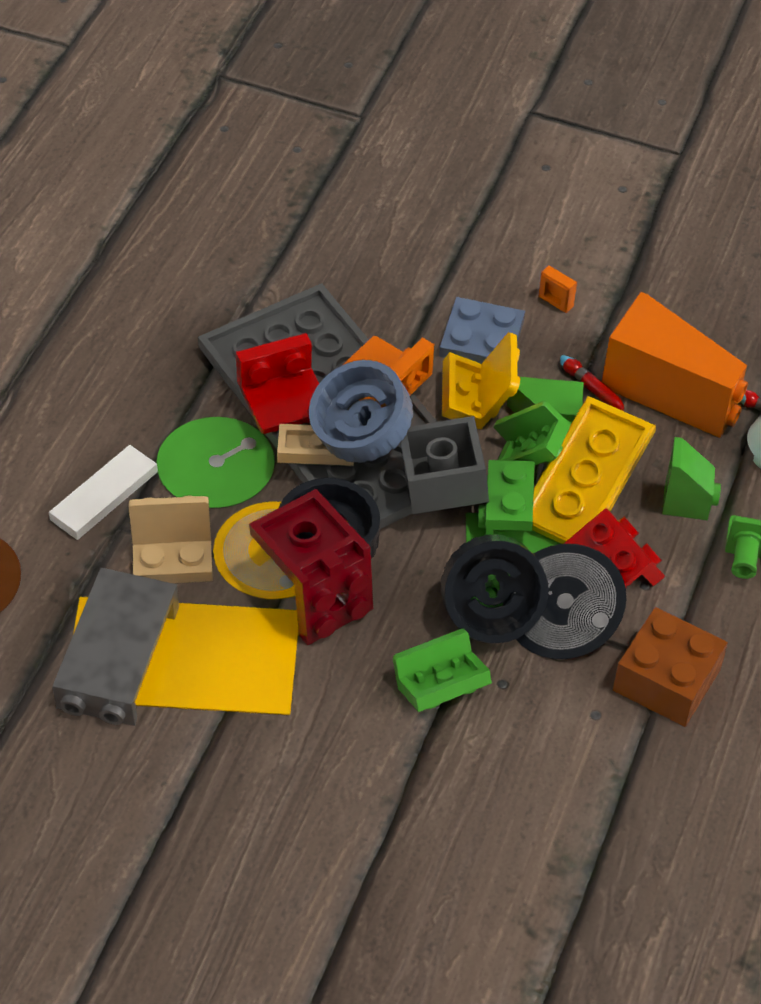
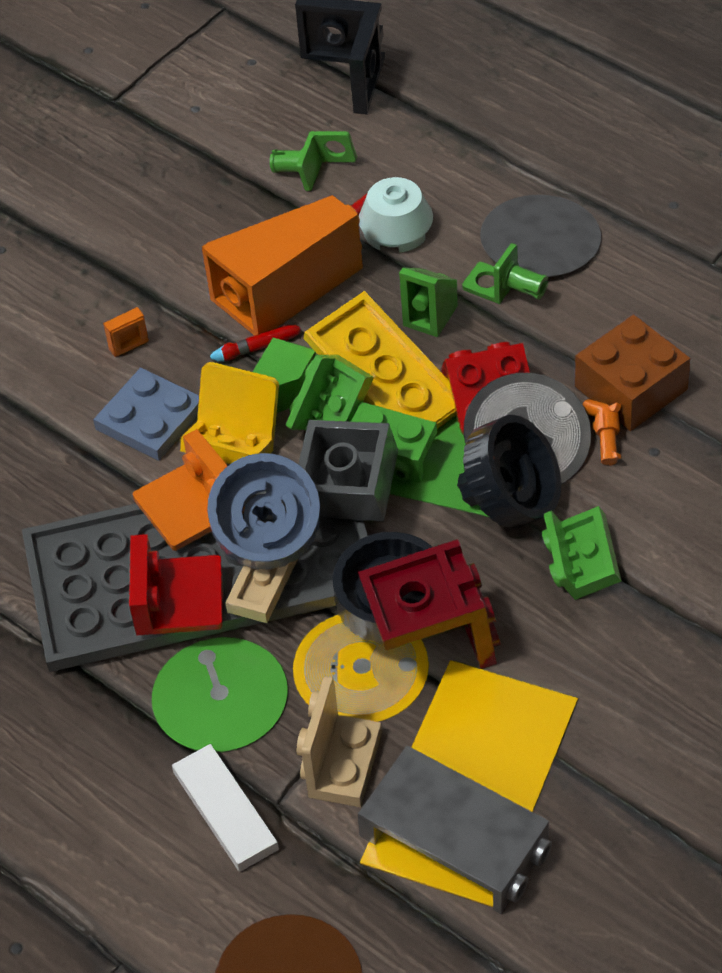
camera: 65 degrees left, 0 degrees up
none -> orange piece [582,399,621,465]

